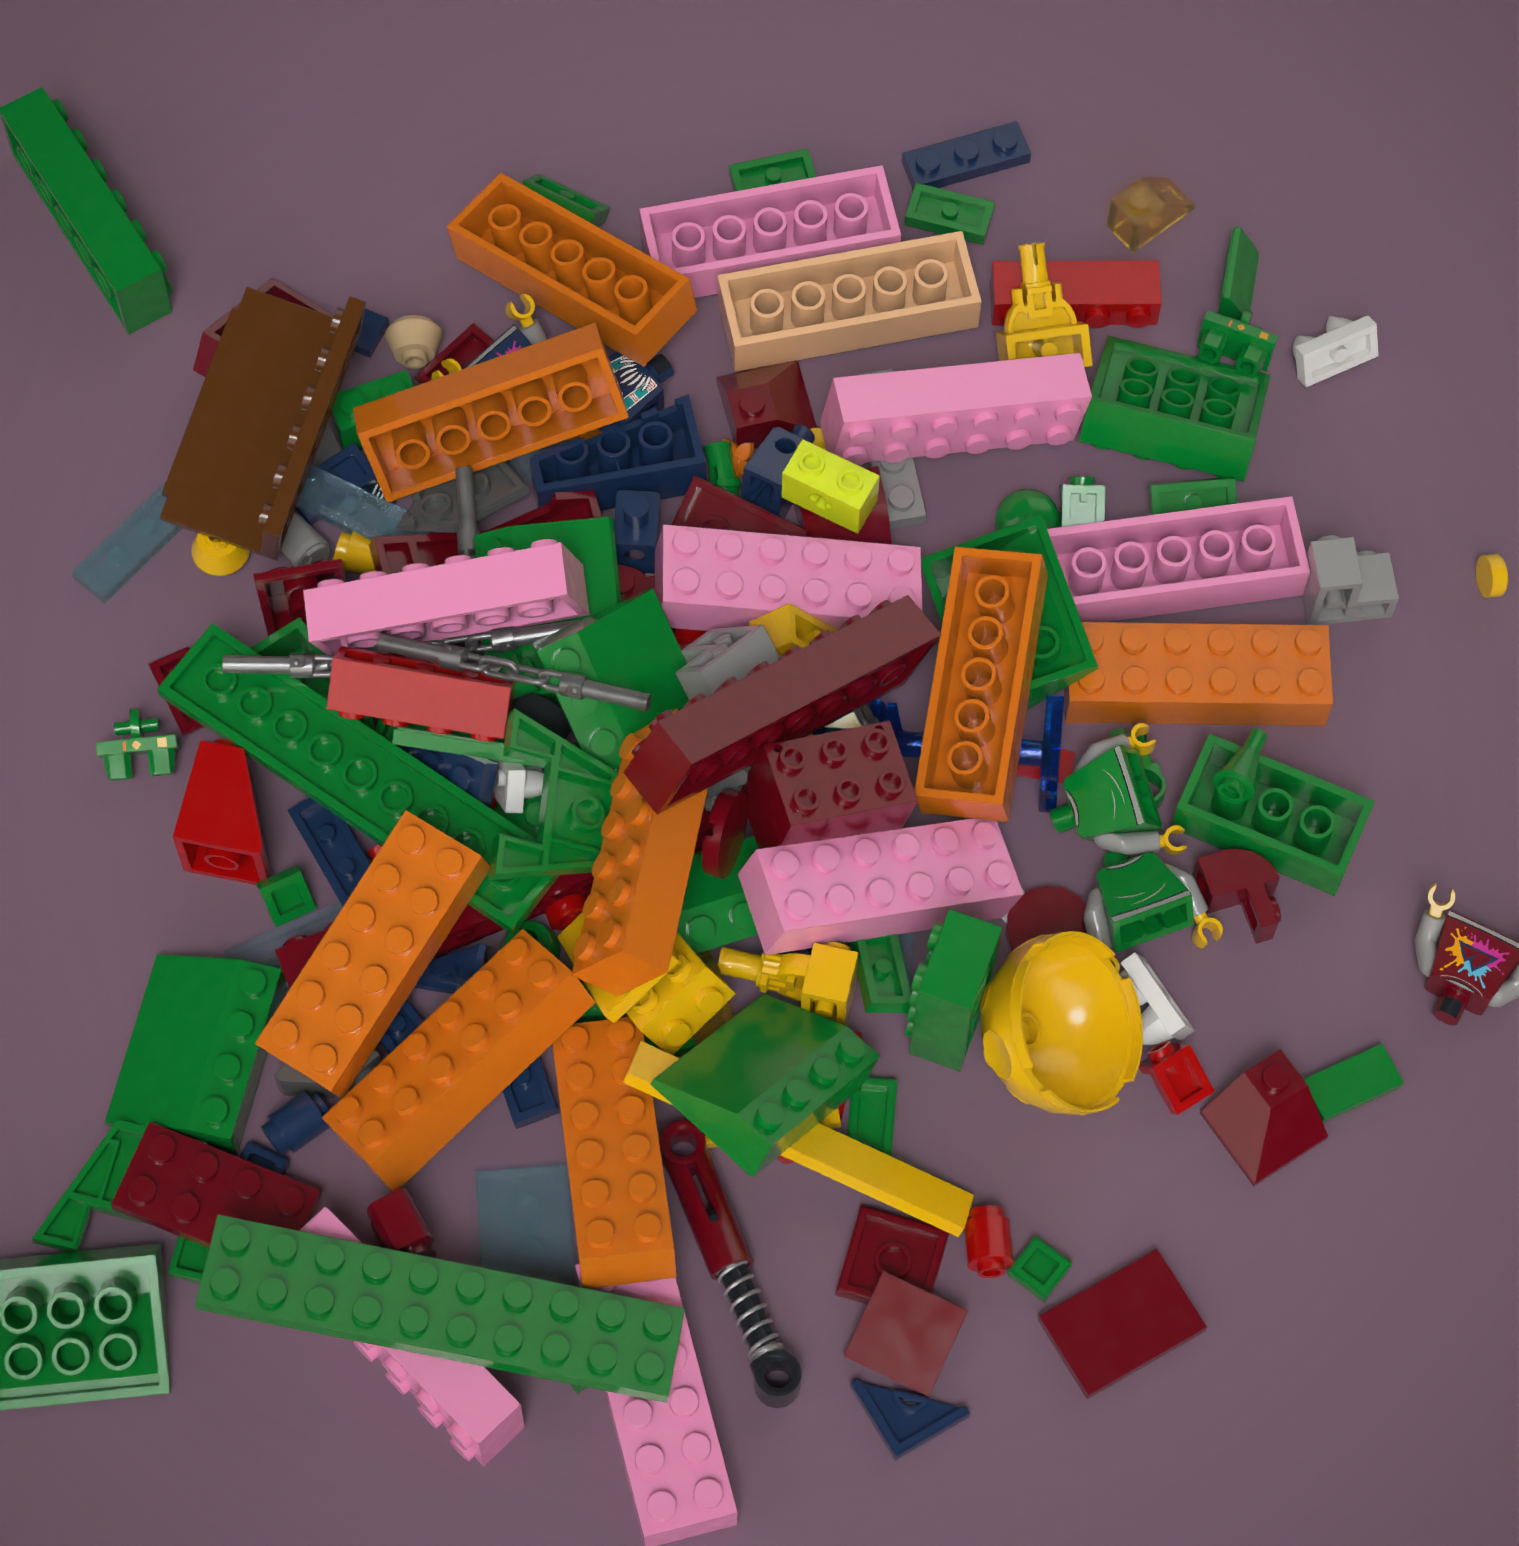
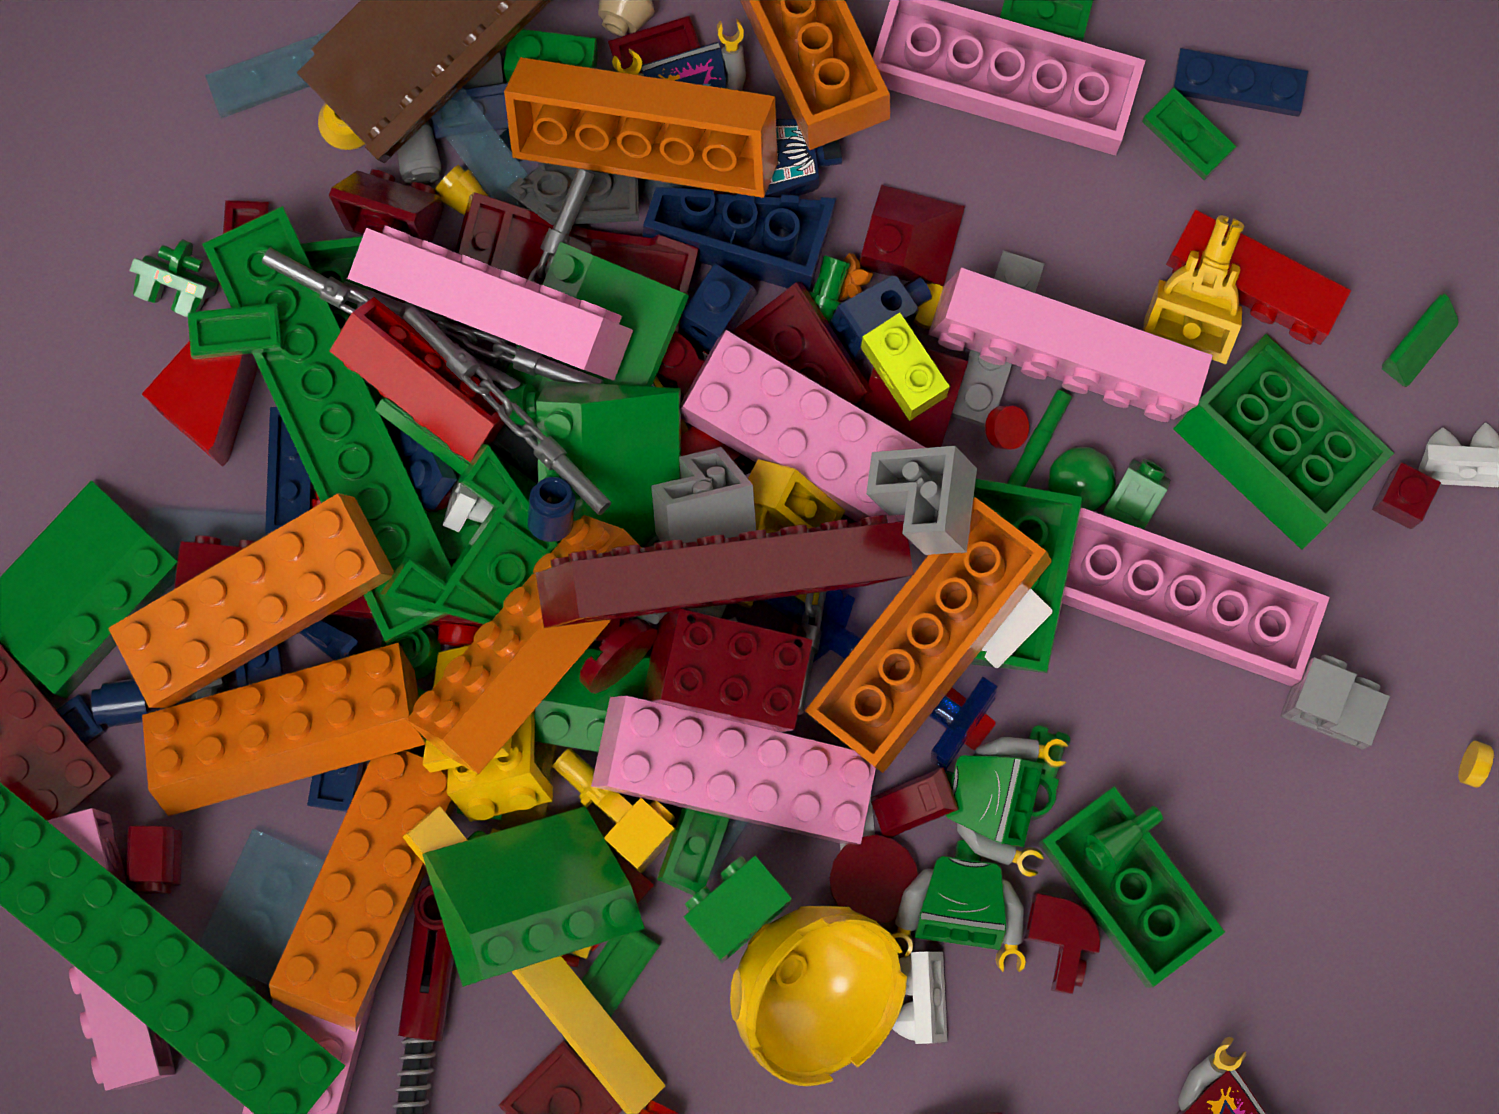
camera: 30 degrees right, 15 degrees up
green plate [256,865,316,927] -> none
light nougat brick [717,231,982,372] -> none
orange brick [1064,622,1333,726] -> none
clear yellow slope [1106,177,1195,253] -> none
red bracket [1139,1040,1215,1115] -> none
green plate [1148,477,1237,515] -> none
green hips [1196,309,1278,379] -> none
none -> green tile [187,303,283,359]
none -> dark blue brick [527,477,576,542]
none -> light grey brick [866,446,977,555]
none -> dark red tile [871,767,959,838]
none -> white sticker [981,589,1052,668]
none -> red tile [985,406,1029,450]
none -> green piece [1007,390,1072,487]
none -> dark red brick [1372,462,1441,529]

